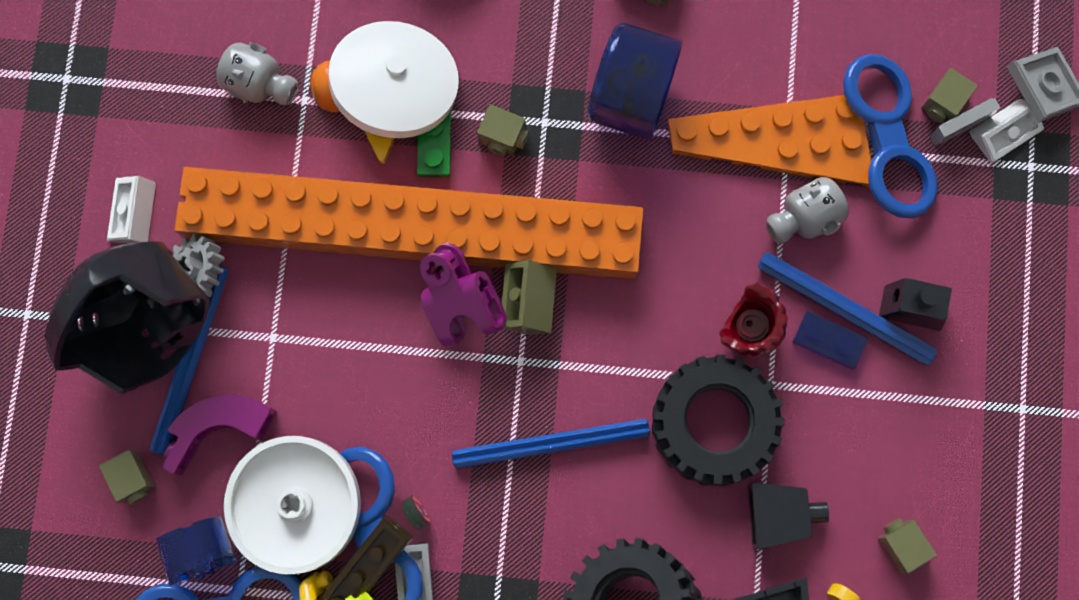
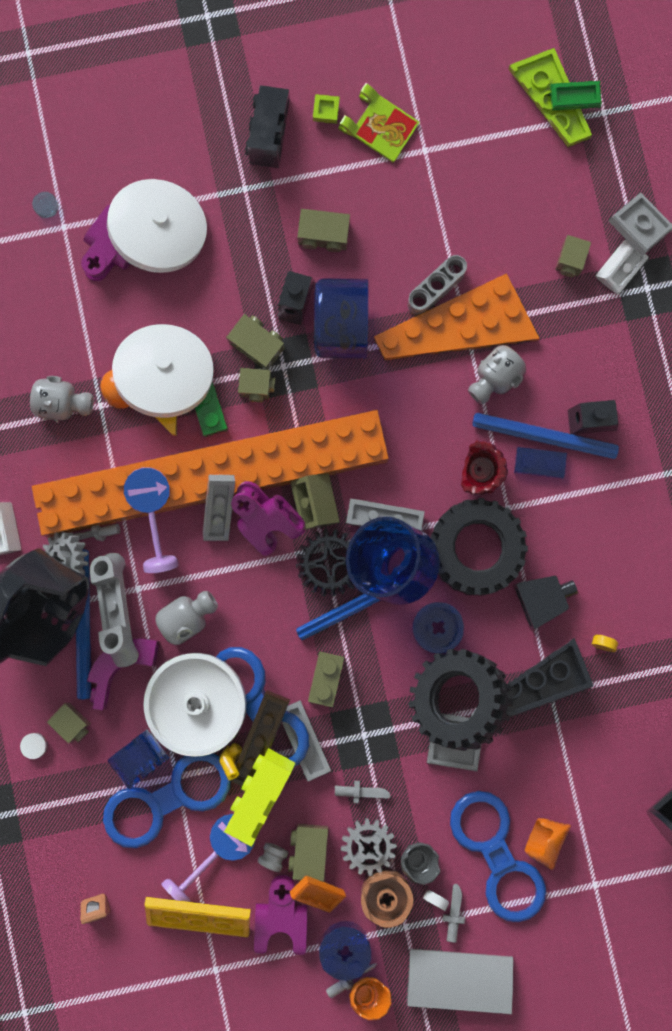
camera: 20 degrees left, 5 degrees up
clear green tile [401,495,431,530] -> none
blue bar [843,54,938,219] -> none
olive brick [878,518,937,574] -> none
light grey tile [930,98,1001,147] -> none
none -> white tile [20,733,47,759]
none -> light grey piece [73,524,121,541]
none -> light grey plate [90,553,139,668]
none -> piece [124,467,179,573]
none -> light grey piece [155,591,218,645]
none -> light grey plate [203,475,235,541]
none -> olive brick [226,314,285,370]
none -> black torso [278,271,314,326]
none -> black gear [296,529,364,597]
none -> olive brick [308,651,344,707]
none -> light grey plate [346,498,425,537]
none -> clear blue piece [346,517,440,605]
none -> light grey beam [407,255,467,316]
none -> clear blue brick [411,602,464,653]

